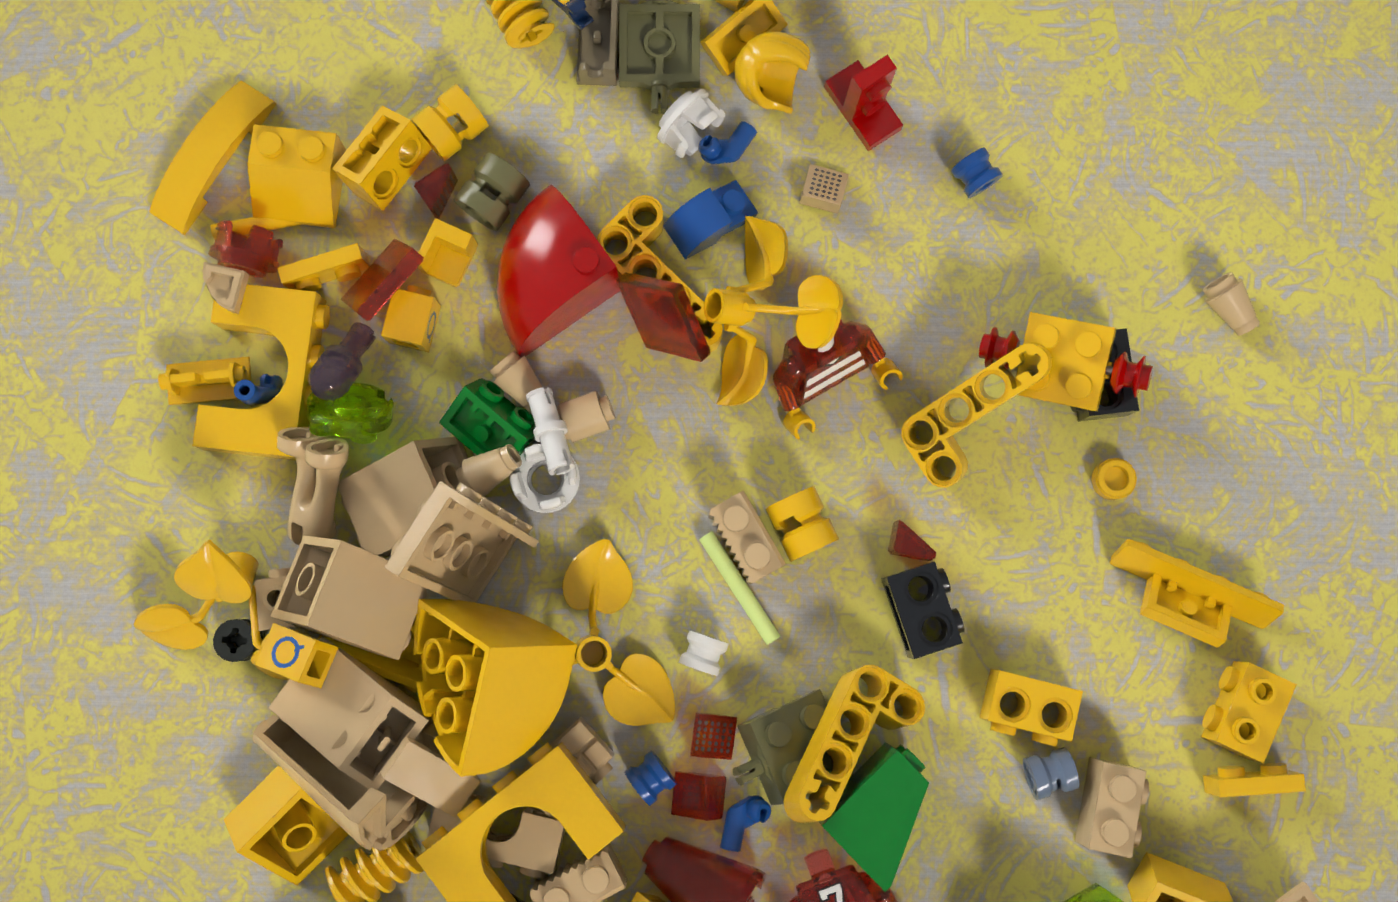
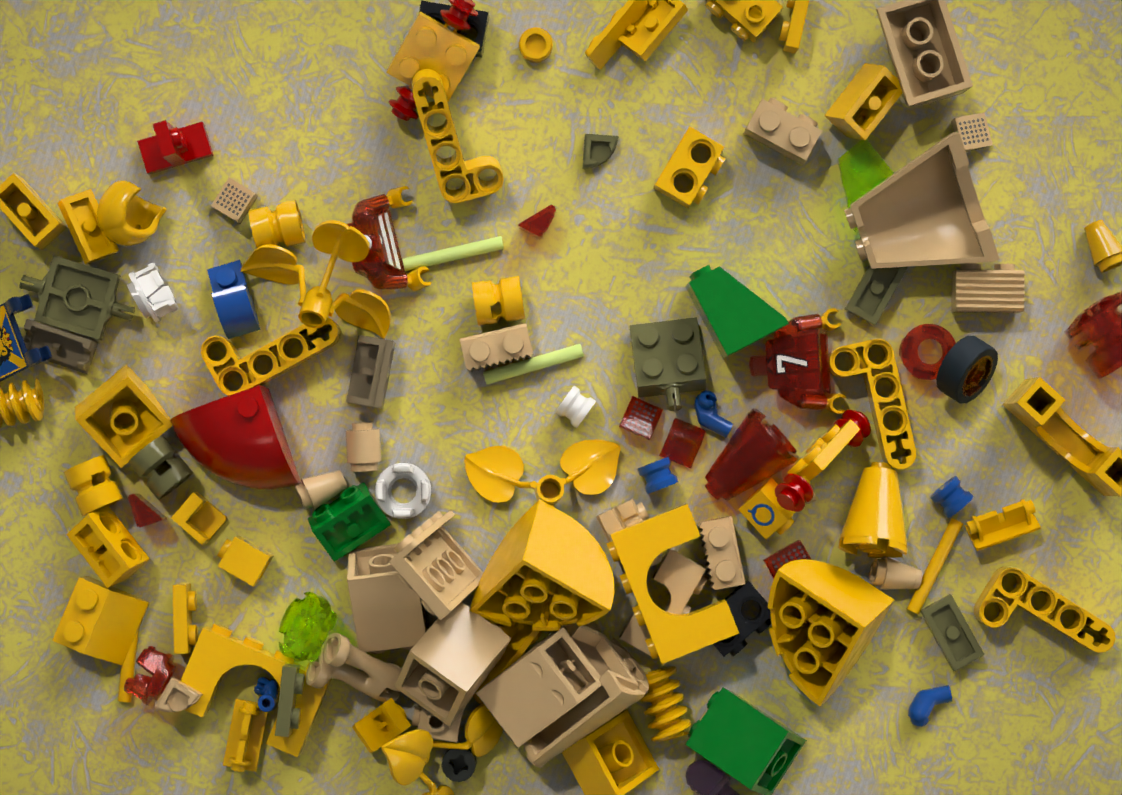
camera: 70 degrees left, 5 degrees up
yellow slope [149,80,276,235] -> none
yellow brick [255,623,339,689] -> none
arm [308,322,376,400] -> none
clear red tile [340,238,424,321] -> none
tan tile [380,735,480,818] -> none
tan cone [456,444,522,496] -> none
white pin [526,387,575,475] -> none
clear red tile [616,272,711,362] -> none
blue arm [698,121,757,164] -> none
yellow beam [783,664,925,823] -> none
black brick [881,562,965,659] -> none
blue wheel [951,147,1003,198] -> none
sand blue wheel [1023,747,1080,800] -> none
none -> yellow slope [75,364,173,468]
none -> yellow wheel [248,200,306,248]
none -> olive plate [275,663,305,737]
none -> dark tan hinge [346,335,396,409]
none -> yellow bracket [352,698,411,753]
none -> yellowish green bar [402,236,504,272]
none -> olive tile [582,134,619,169]

